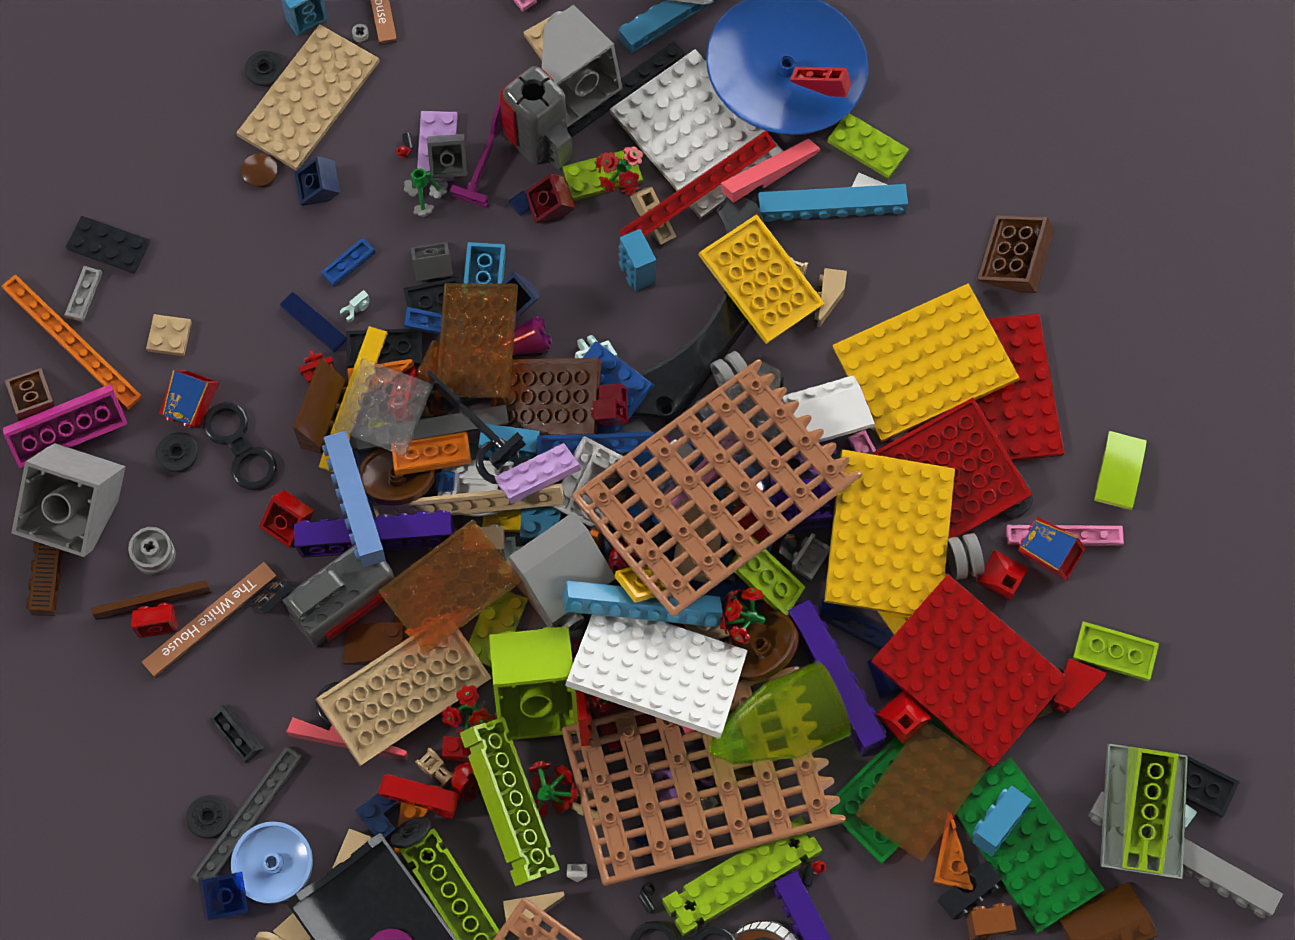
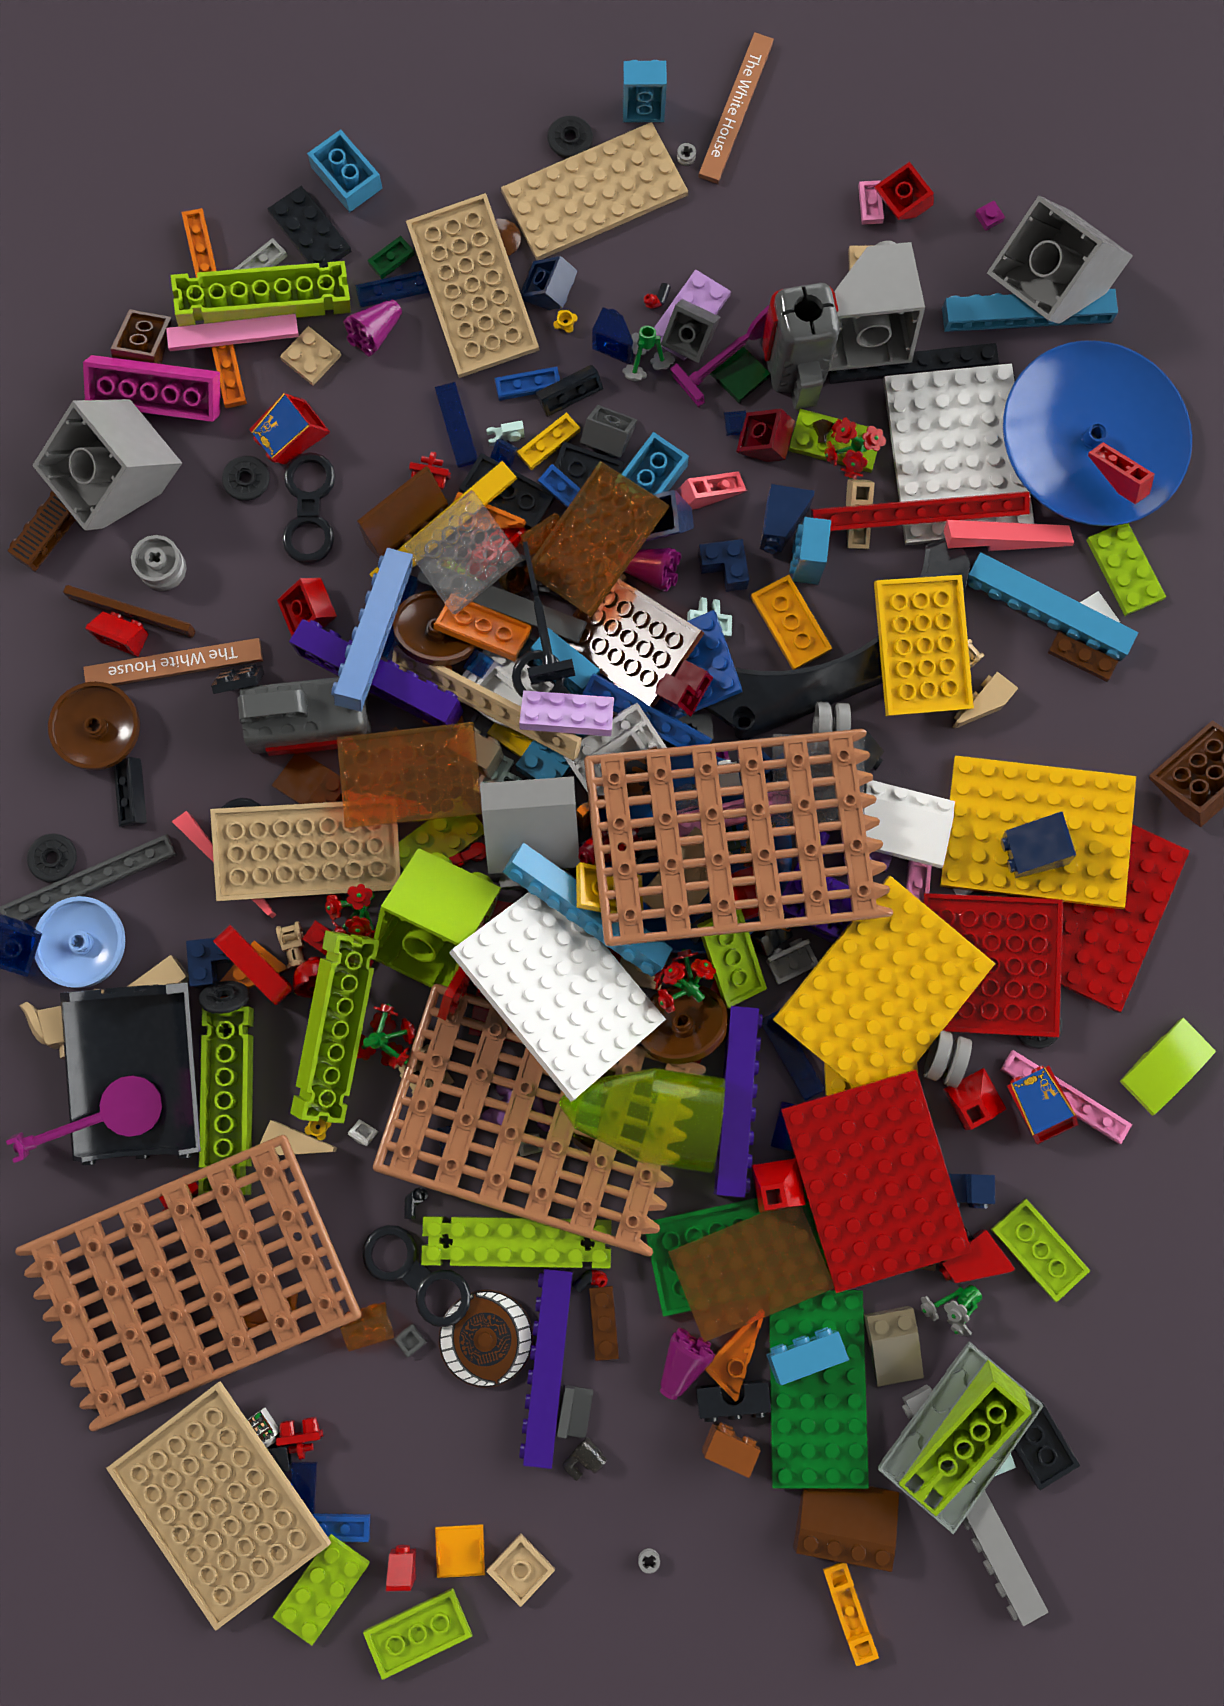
camera: 30 degrees right, 10 degrees up
none -> reddish brown dish [48,681,140,770]
none -> bright pink tile [166,314,299,351]
none -> lime brick [171,261,351,327]
none -> yellow plate [305,1118,332,1140]
none -> dark azure brick [307,129,383,213]
none -> magenta cone [343,300,402,357]
none -> clear blue tile [355,270,430,308]
none -> dark green plate [367,235,415,279]
none -> tan plate [406,193,540,378]
none -> red piece [449,842,486,867]
none -> clear blue plate [490,438,518,468]
none -> yellow plate [517,412,581,470]
none -> black slope [536,365,603,417]
none -> yellow plate [553,310,578,333]
none -> reddish brown plate [589,1286,619,1361]
none -> clear blue slope [592,307,634,365]
none -> magenta cone [660,1328,715,1400]
none -> coral slope [676,471,747,509]
none -> dark blue brick [698,539,749,592]
none -> dark green tile [710,346,770,403]
none -> light orange plate [750,575,833,670]
none -> dark blue slope [760,484,815,554]
none -> dark brown rock [812,419,833,444]
none -> dark tan slope [864,1306,924,1387]
none -> plant [921,1285,982,1337]
none -> dark blue brick [948,1174,995,1208]
none -> dark blue slope [1001,811,1076,879]
none -> reddish brown plate [1048,632,1118,682]

